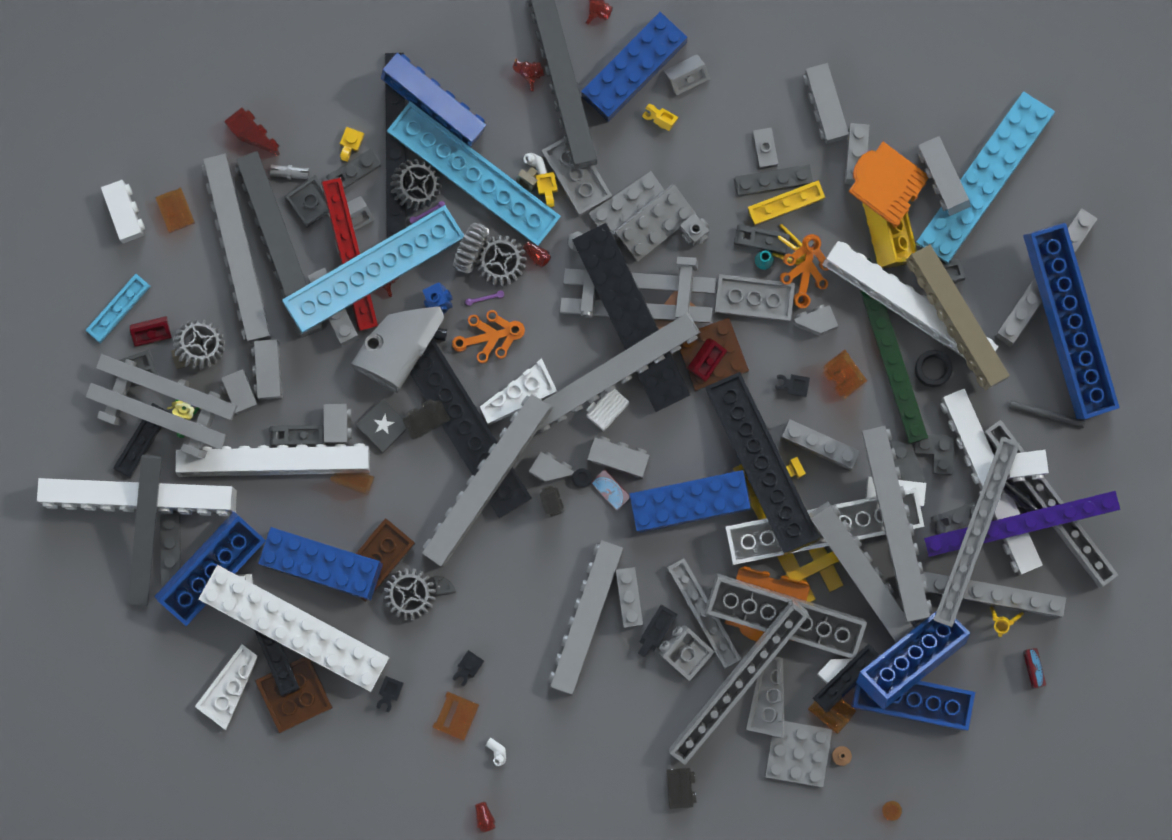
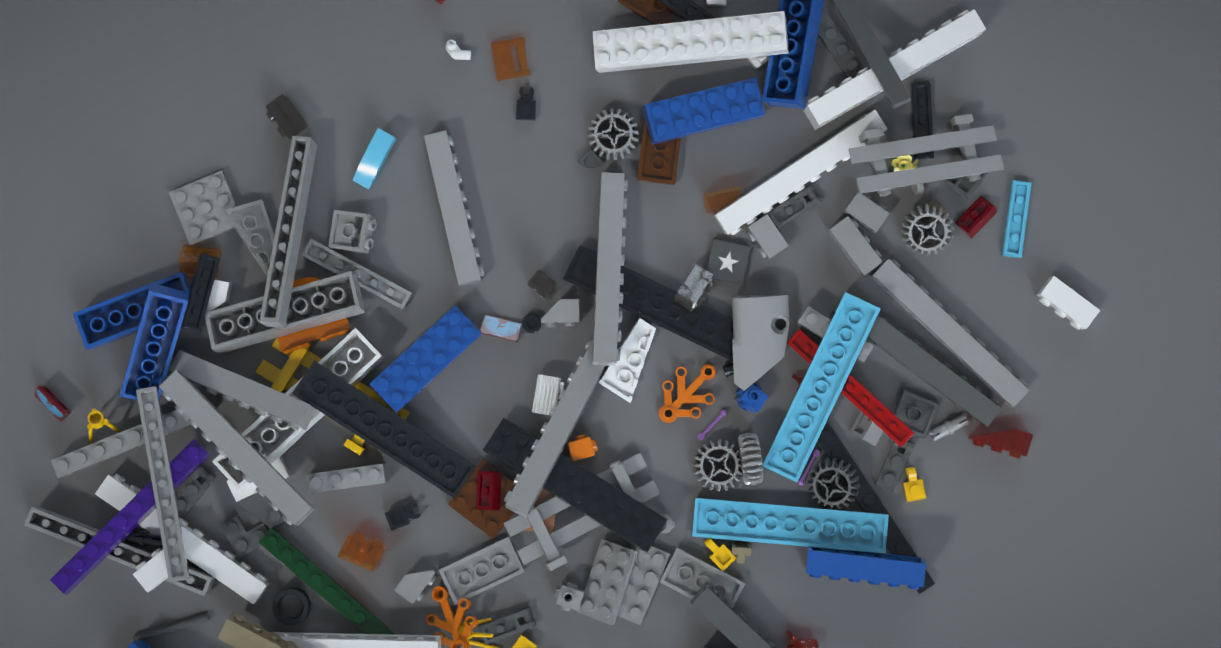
camera: 140 degrees right, 5 degrees up
clear orange plate [155,187,195,233] -> none
black plate [377,676,404,713] -> none
white arm [523,153,547,175] -> none
clear red cone [523,241,551,268] -> none
light grey brick [587,436,650,479] -> none
light grey brick [616,567,643,629] -> none
black hinge [638,604,678,657] -> none
teal cone [755,251,774,270] -> none
medium nougat tile [832,746,852,766] -> none
clear orange plate [882,801,902,821] -> none
none -> medium azure slope [353,128,396,190]
none -> orange brick [568,434,598,461]

